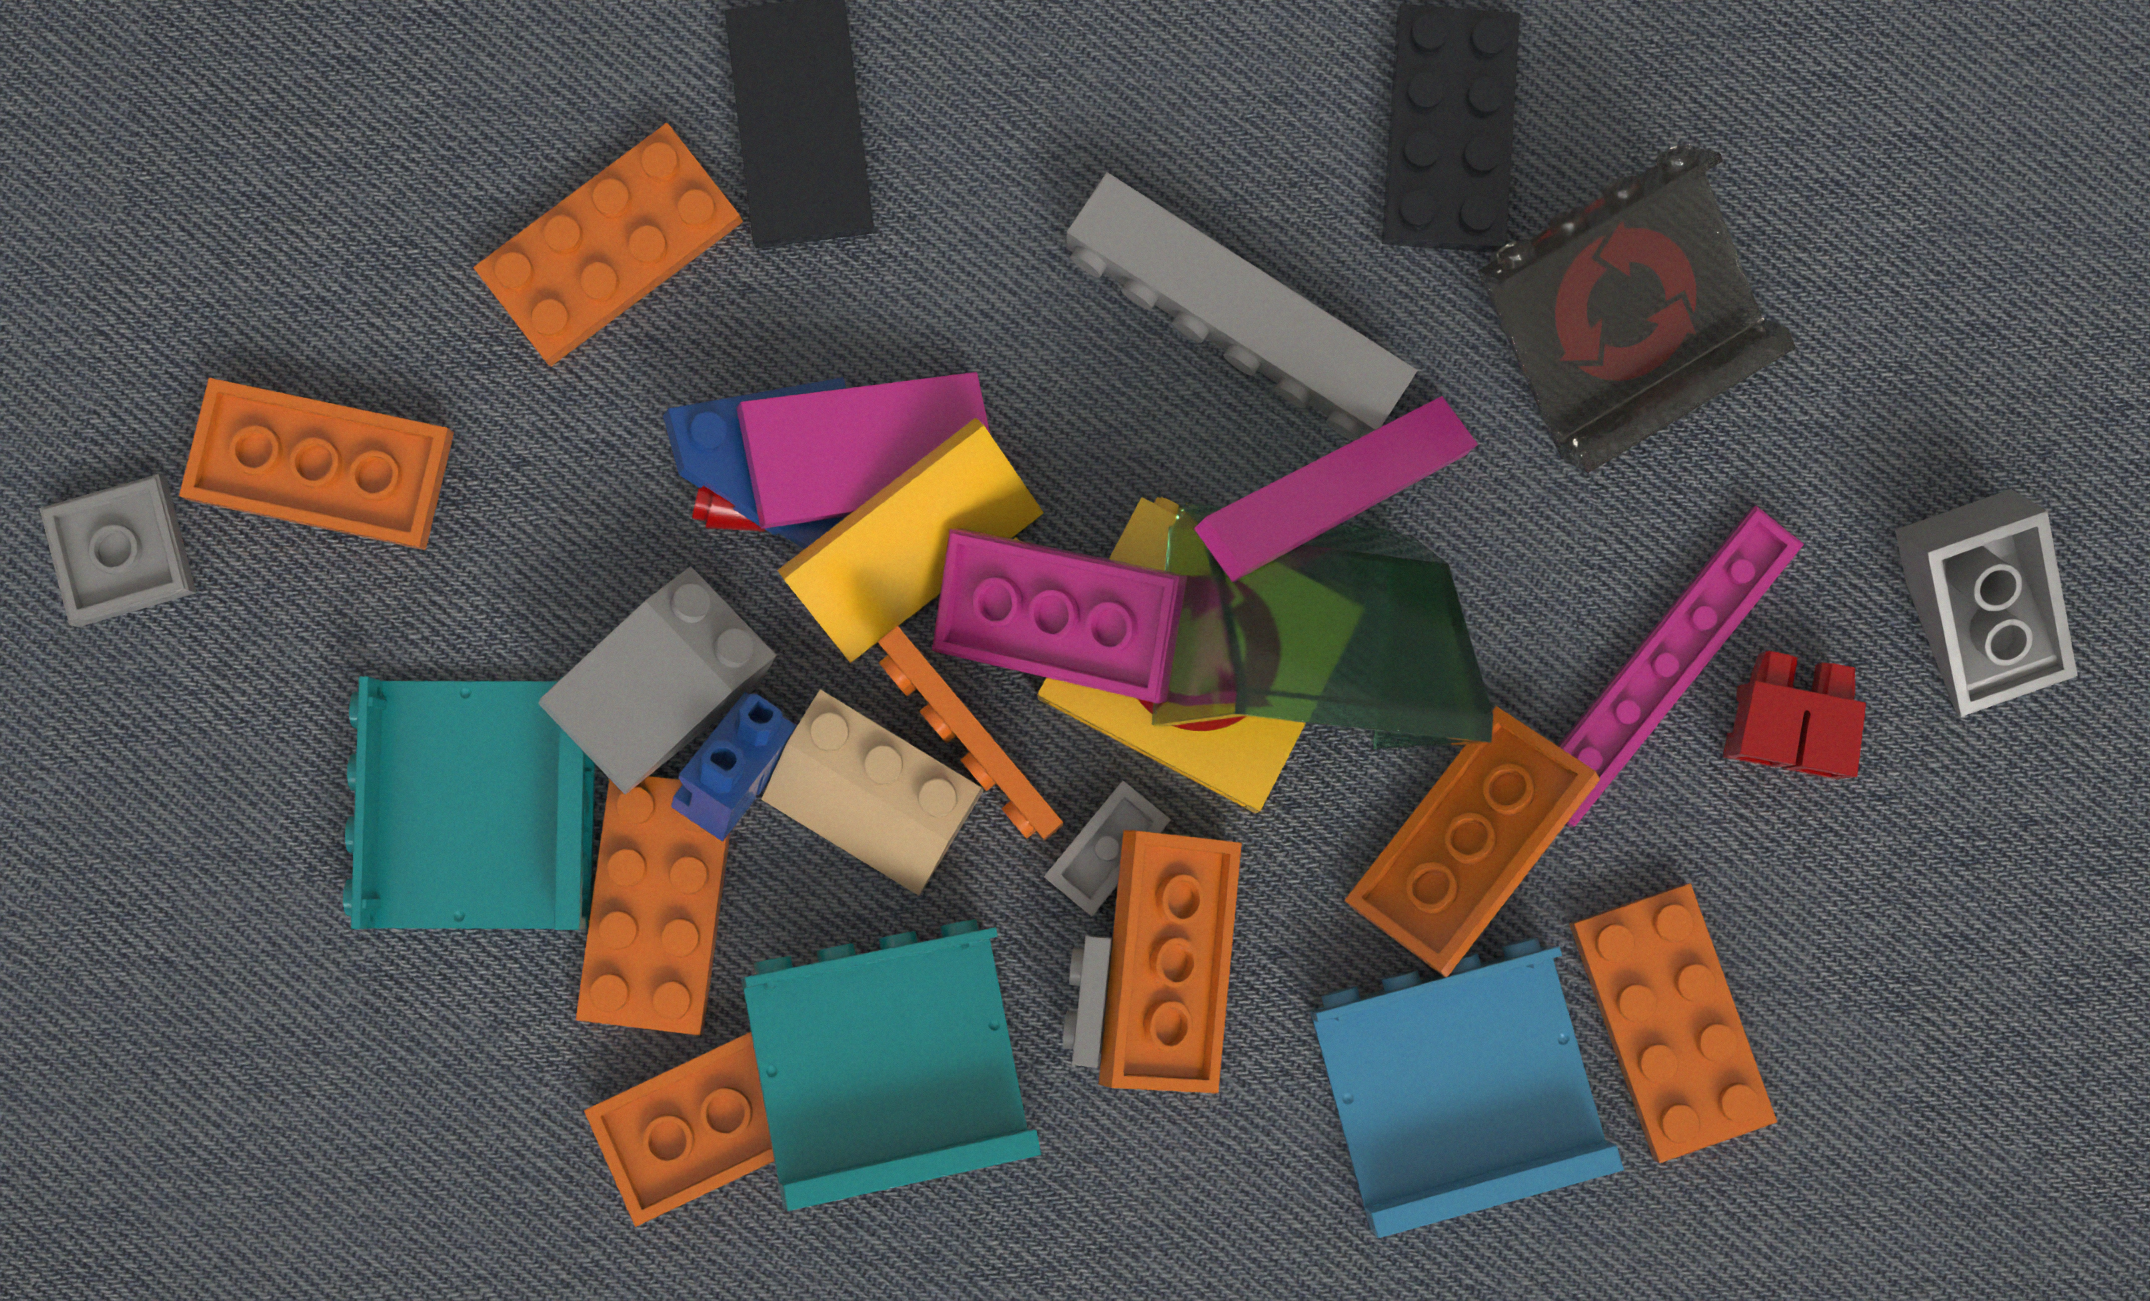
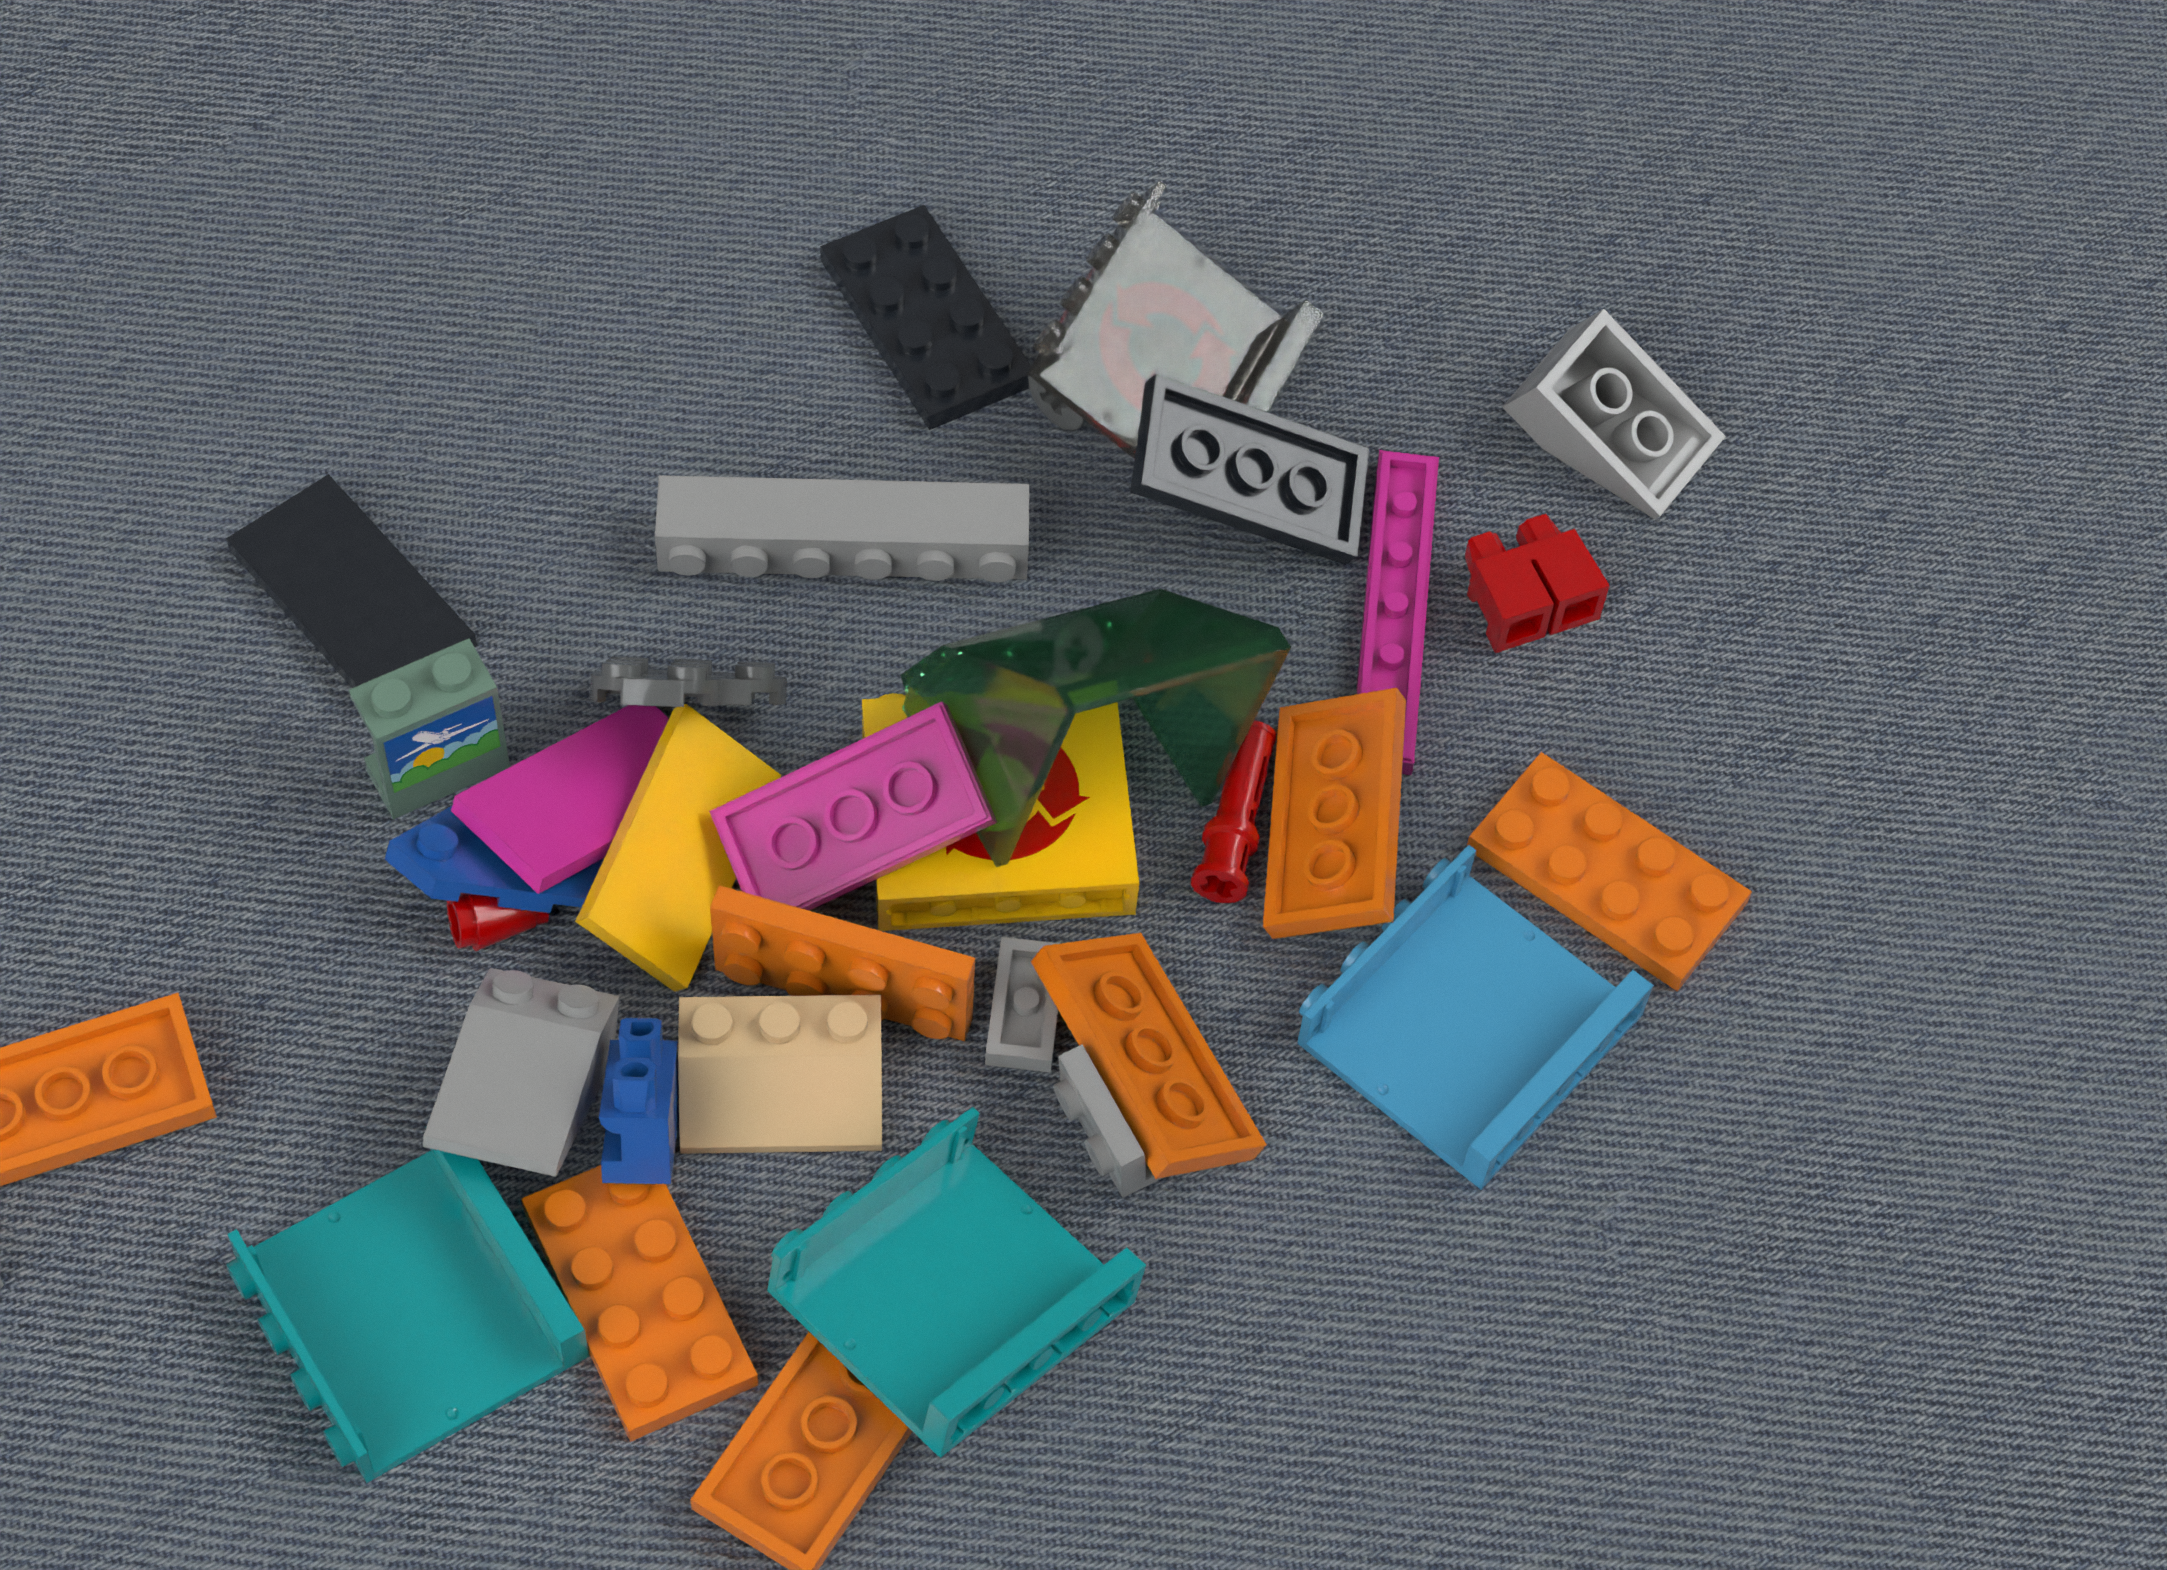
camera: 35 degrees left, 25 degrees down
orange plate [473,123,743,367] -> none
dark pink tile [1194,396,1478,582] -> none
none -> sand green panel [349,638,510,819]
none -> dark grey plate [590,656,787,707]
none -> plate [1130,373,1369,565]
none -> red pin [1190,720,1277,903]

